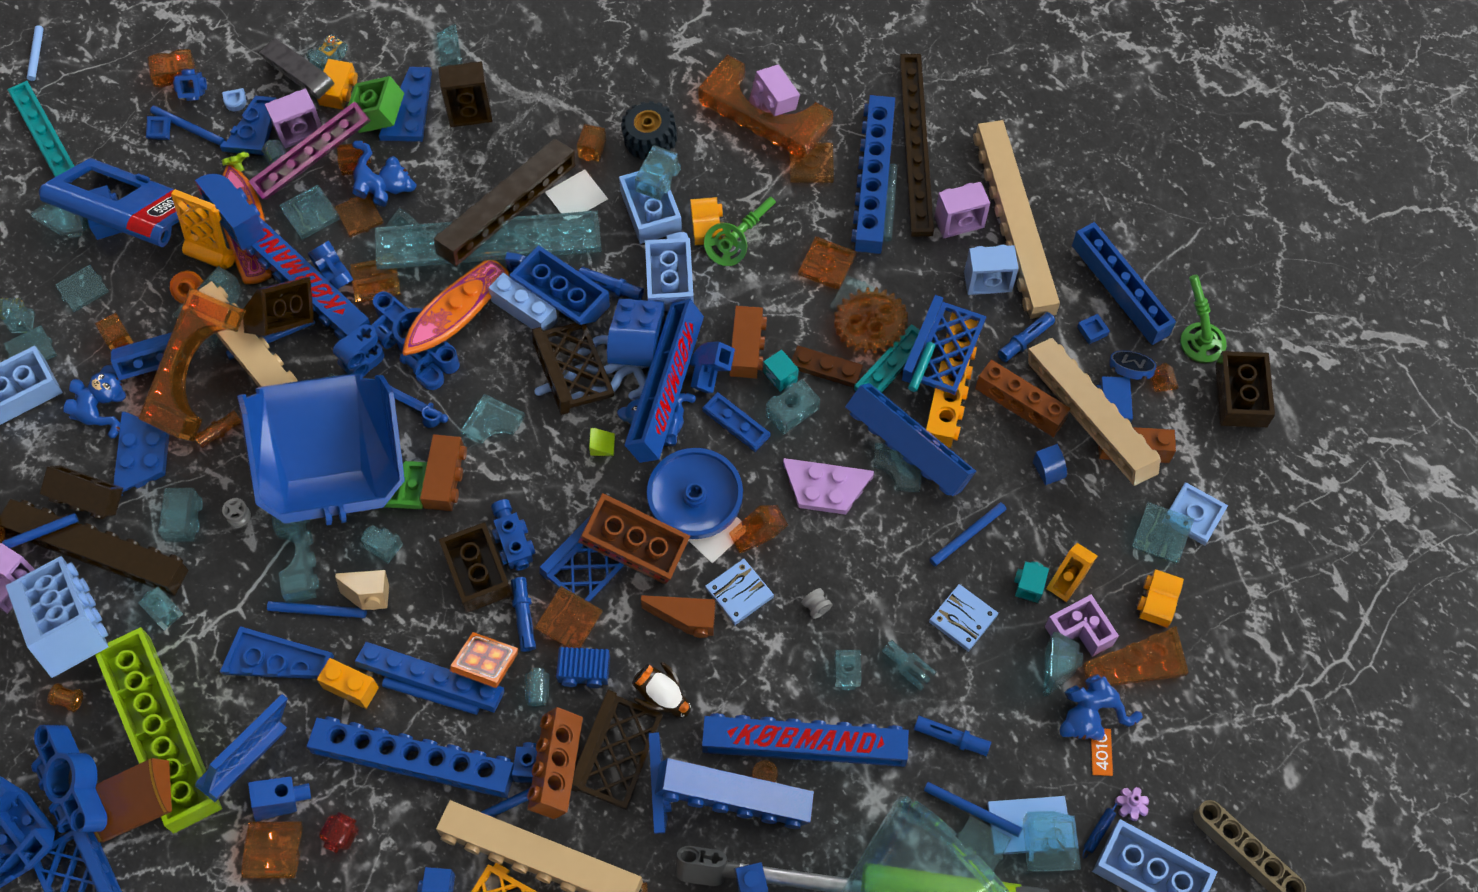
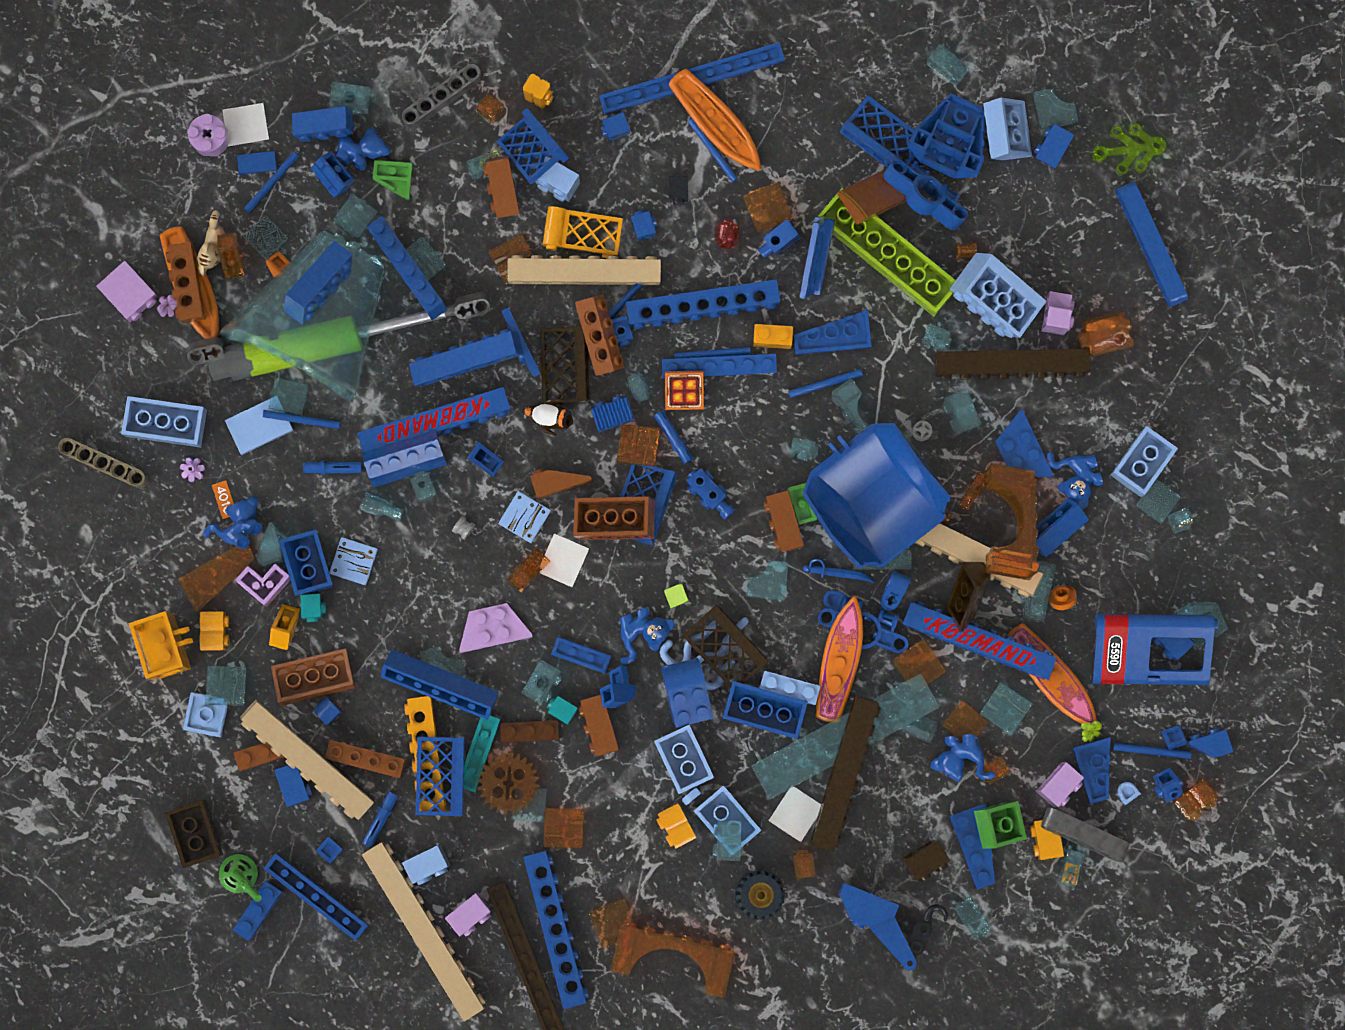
camera: 160 degrees right, 20 degrees up
blue bar [2,513,79,548] -> none
teal tile [7,81,75,177] -> none
light blue bar [27,26,44,81] -> none
dark brown brick [40,465,123,519] -> none
clear light blue piece [55,265,109,312] -> none
clear orange brick [95,313,134,351] -> none
light orange piece [171,189,235,270] -> none
blue brick [195,174,265,251] -> none
magenta brick [248,101,371,200] -> none
clear light blue brick [262,140,287,165] -> none
blue piece [308,241,354,289] -> none
tan slope [335,570,389,610] -> none
dark brown brick [439,522,513,613] -> none
blue tile [505,252,526,272] -> none
blue pin [578,266,644,300] -> none
blue brick [624,299,704,463] -> none
blue dish [647,448,743,539] -> none
bright green dish [704,197,776,266] -> none
lavender brick [749,65,800,116] -> none
clear orange tile [752,760,778,782] -> none
clear light blue bar [883,164,898,241] -> none
teal piece [908,342,936,392] -> none
blue bar [929,502,1006,567] -> none
clear light blue slope [1022,811,1081,872] -> none
blue piece [1082,803,1117,859] -> none
tile [1109,351,1156,380] -> none
clear orange slope [1151,362,1179,392] -> none
none -> light orange piece [128,611,193,681]
none -> blue brick [233,880,284,941]
none -> dark orange slope [271,648,356,706]
none -> blue slope [279,530,332,596]
none -> blue slope [362,430,447,487]
none -> blue slope [467,442,504,477]
none -> blue slope [838,882,948,970]
none -> blue slope [1187,727,1234,758]

